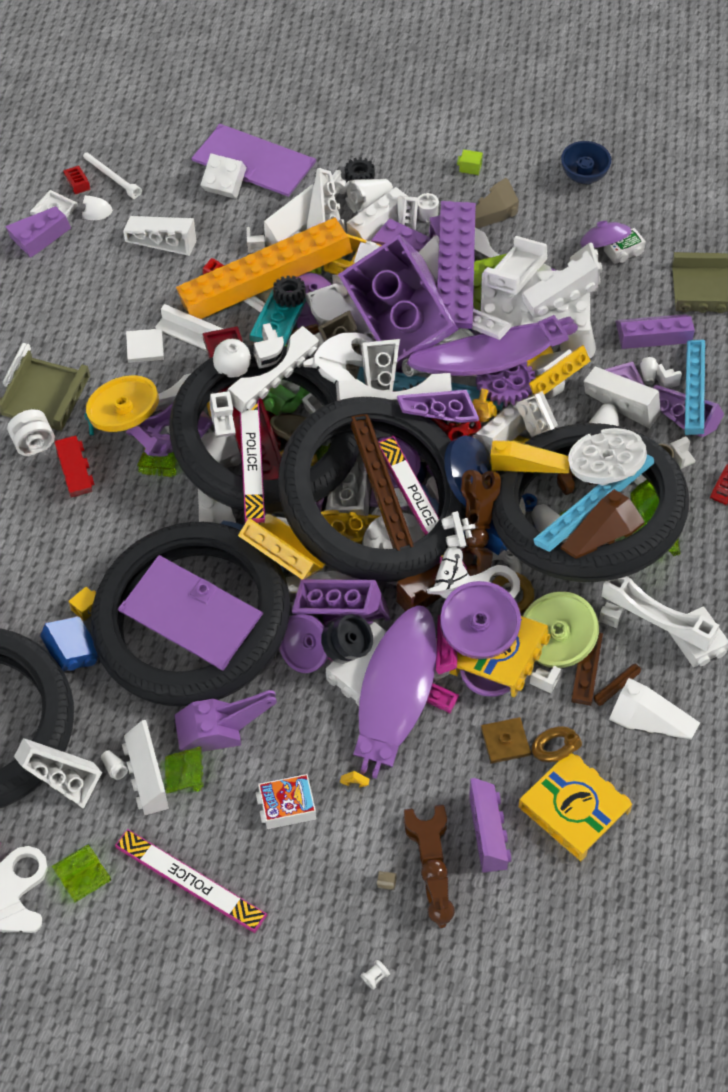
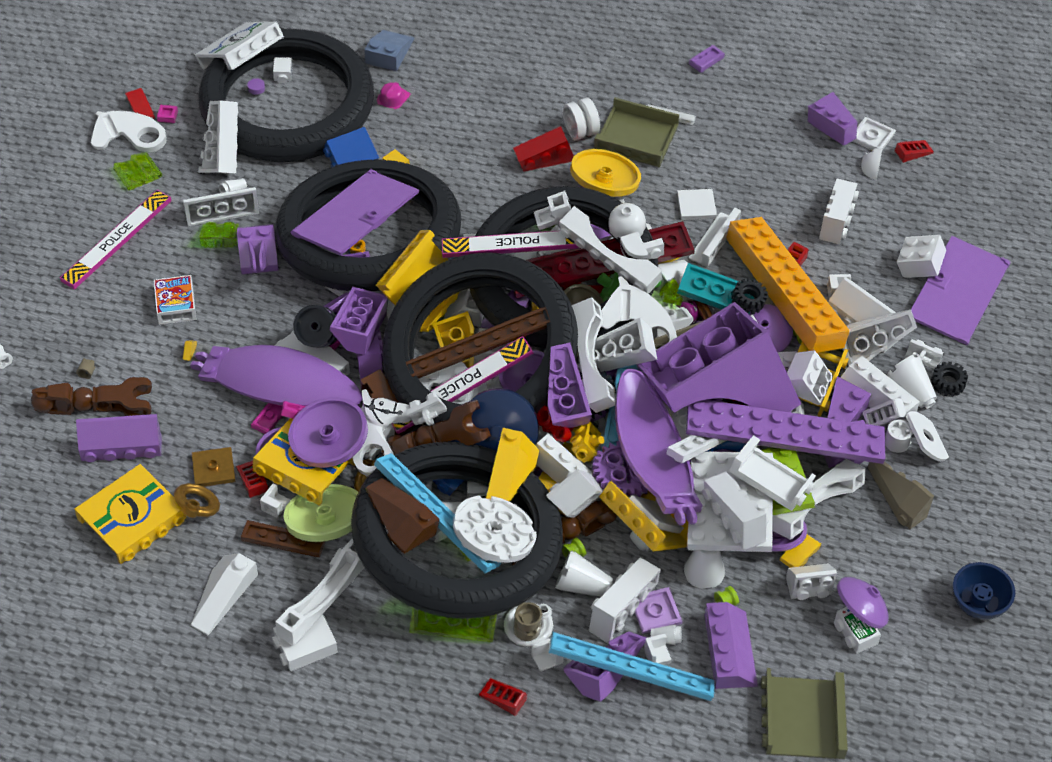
camera: 90 degrees right, 5 degrees down
white piece [83,153,142,199] -> none
lime brick [457,149,483,175] -> none
reddish brown axle [593,663,641,706] -> none
none -> red slope [236,461,268,498]
none -> lime wheel [714,586,739,606]
none -> white piece [905,411,949,461]

